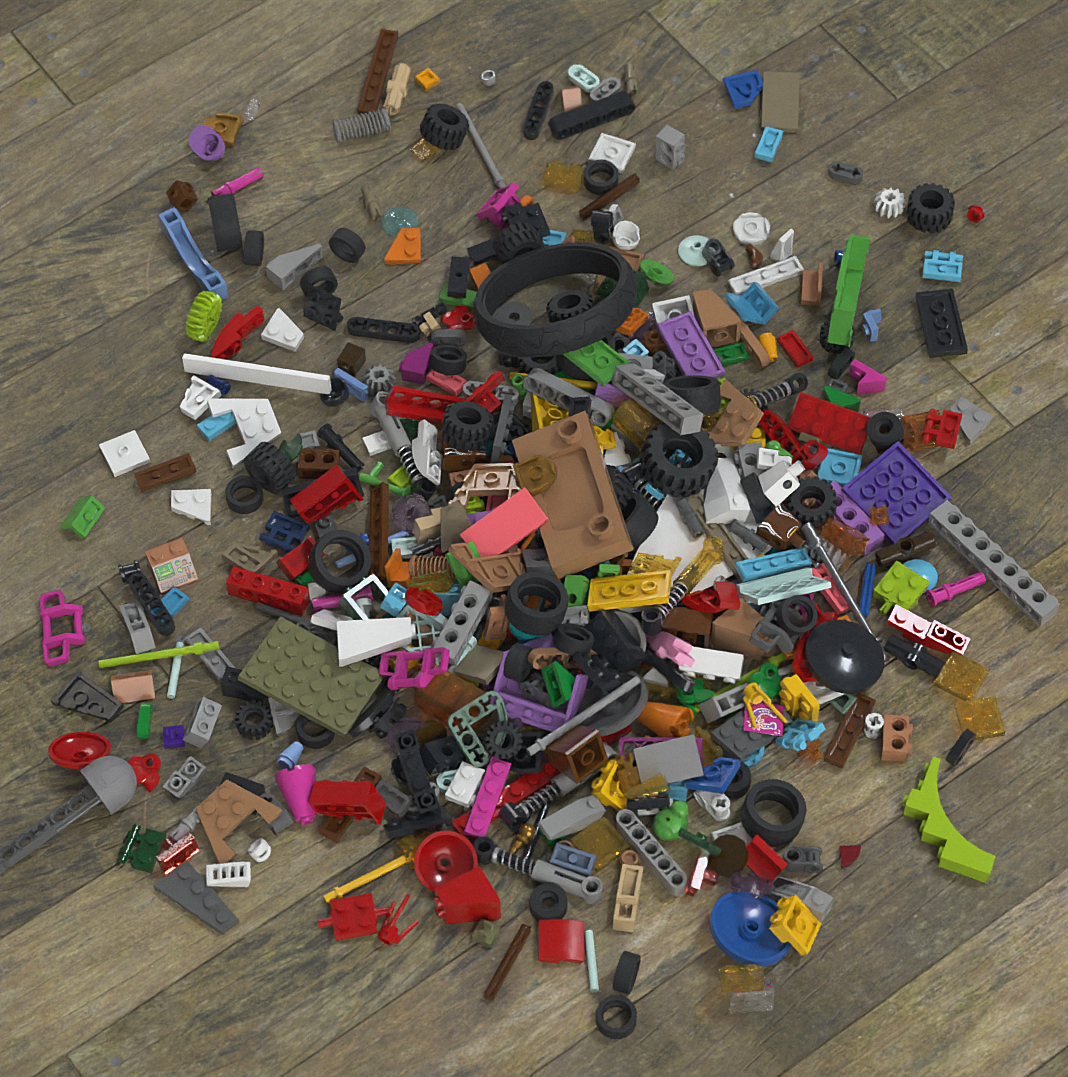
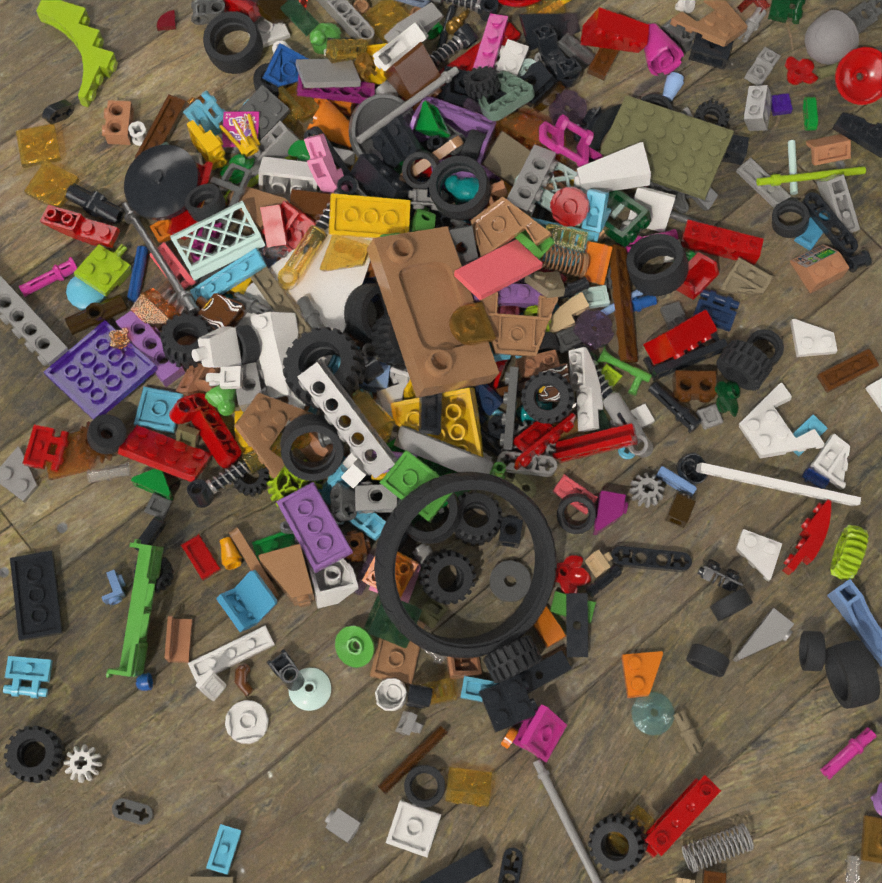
camera: 170 degrees right, 15 degrees up
dark grey beam [431,329,467,347] -> none
dark pink slope [849,359,887,394] -> none
none -> white arch [373,20,429,71]
none -> red fence [644,775,721,858]
none -> black tyre [772,200,809,238]

